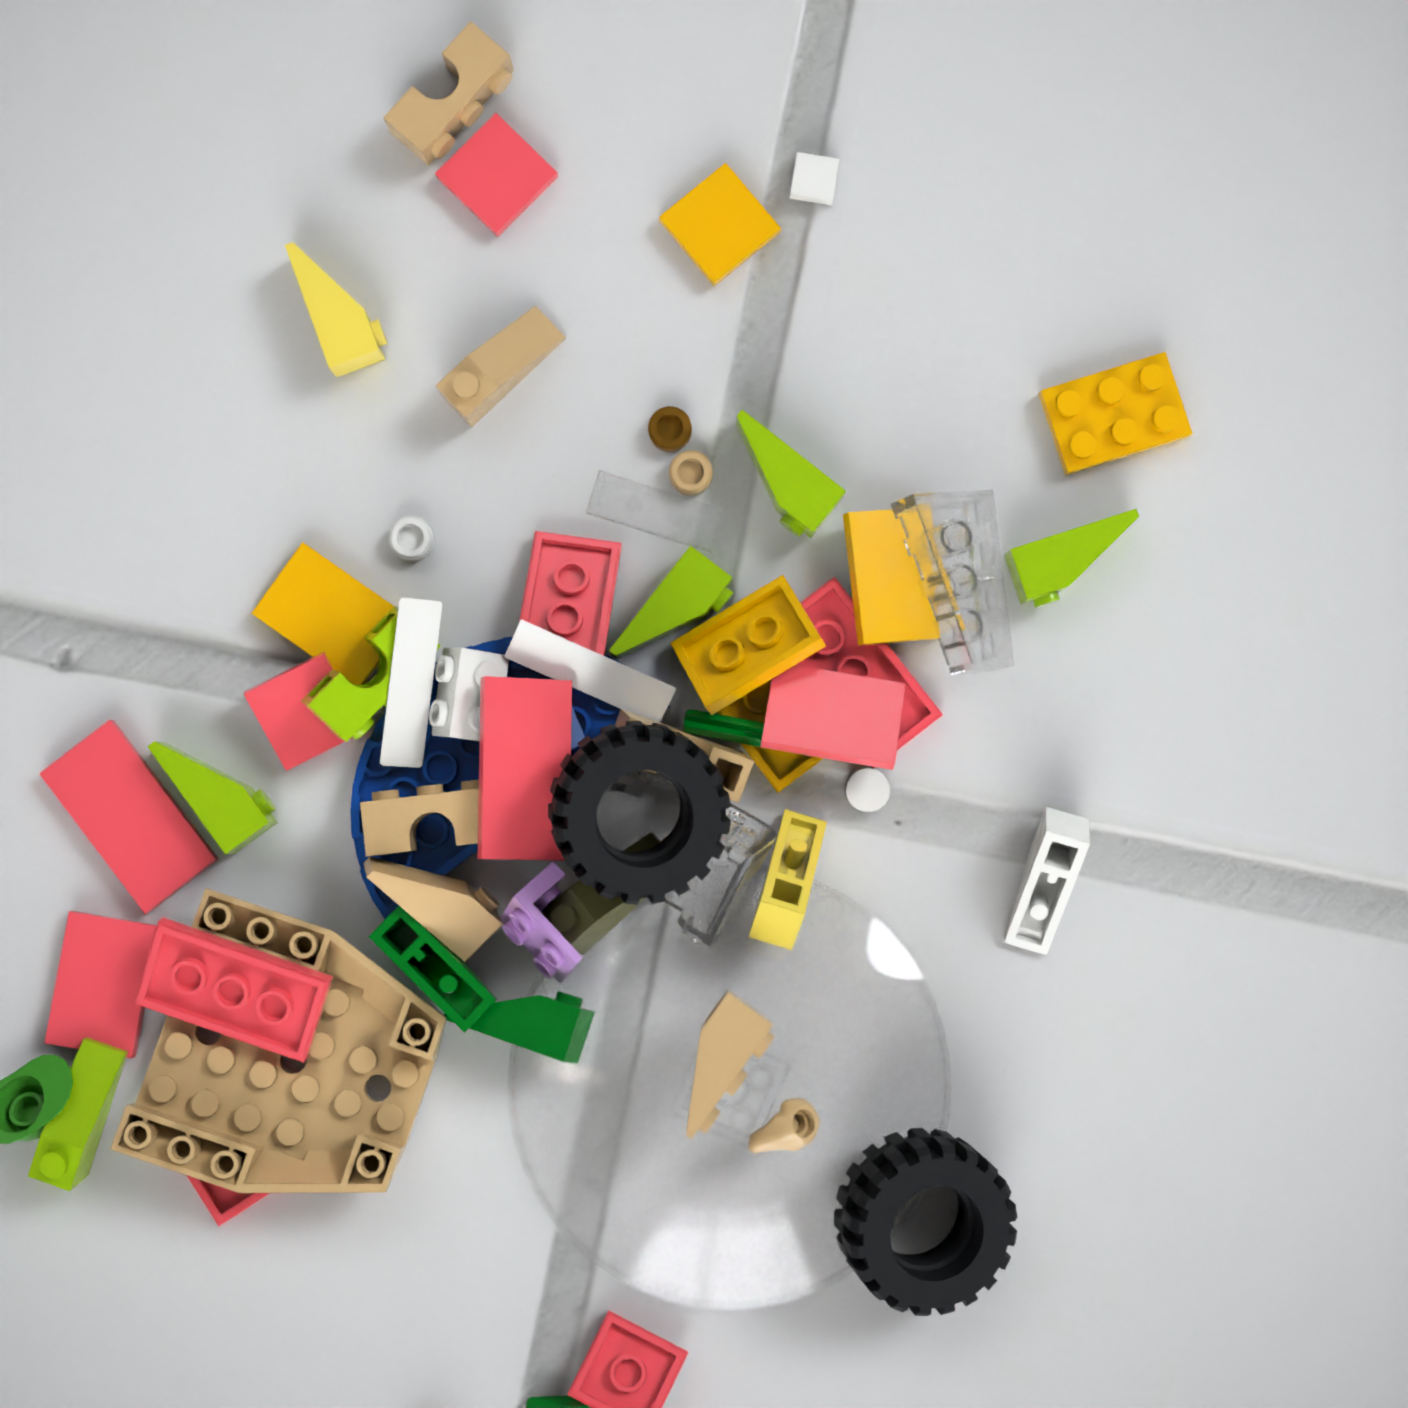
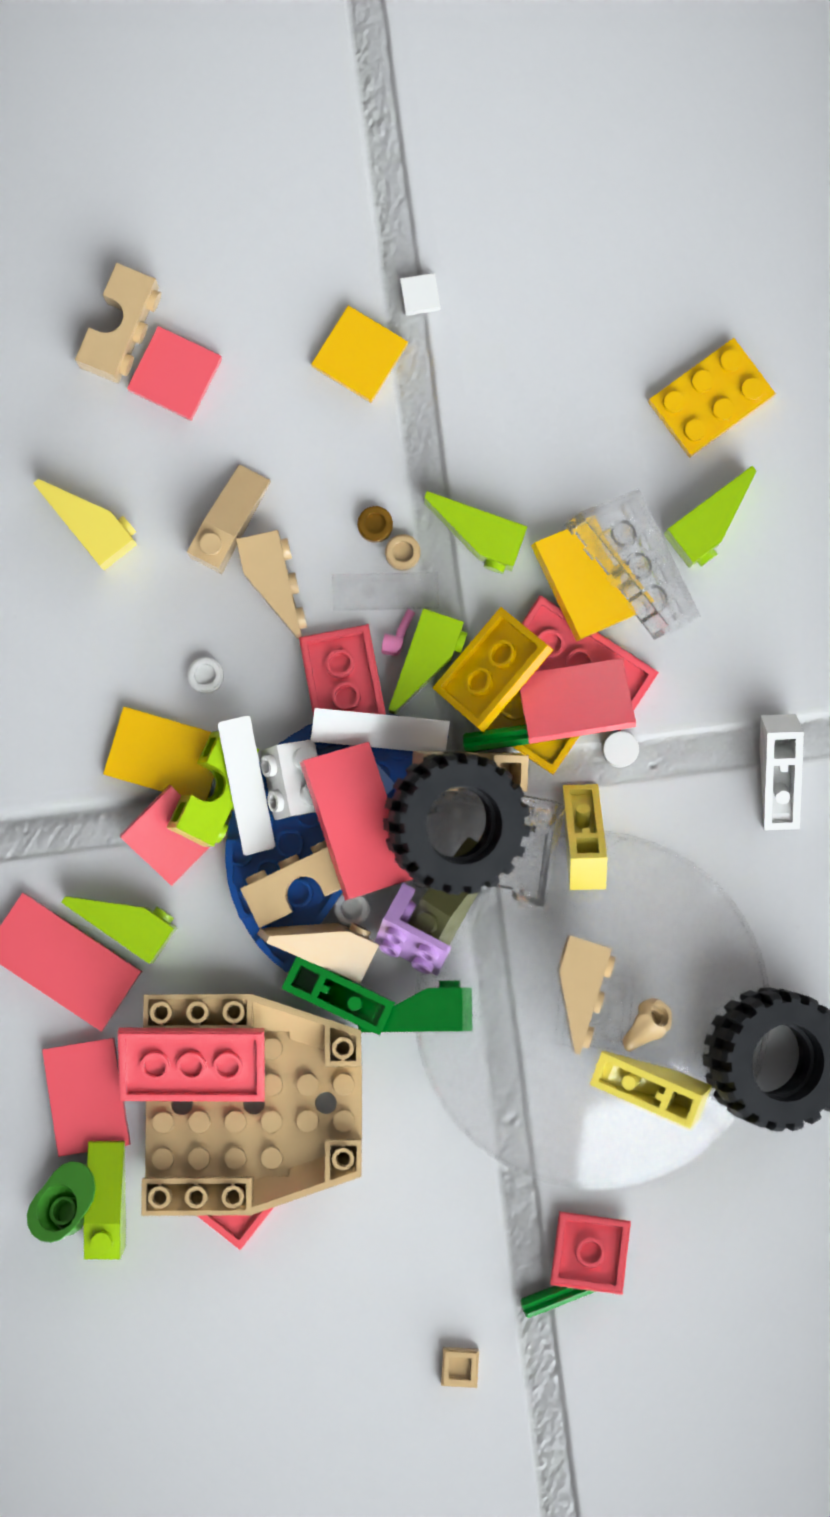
camera: 20 degrees left, 0 degrees up
none -> tan slope [236,530,307,639]
none -> white tile [334,893,370,926]
none -> bright pink hand [381,609,415,656]
none -> light yellow slope [589,1050,712,1129]

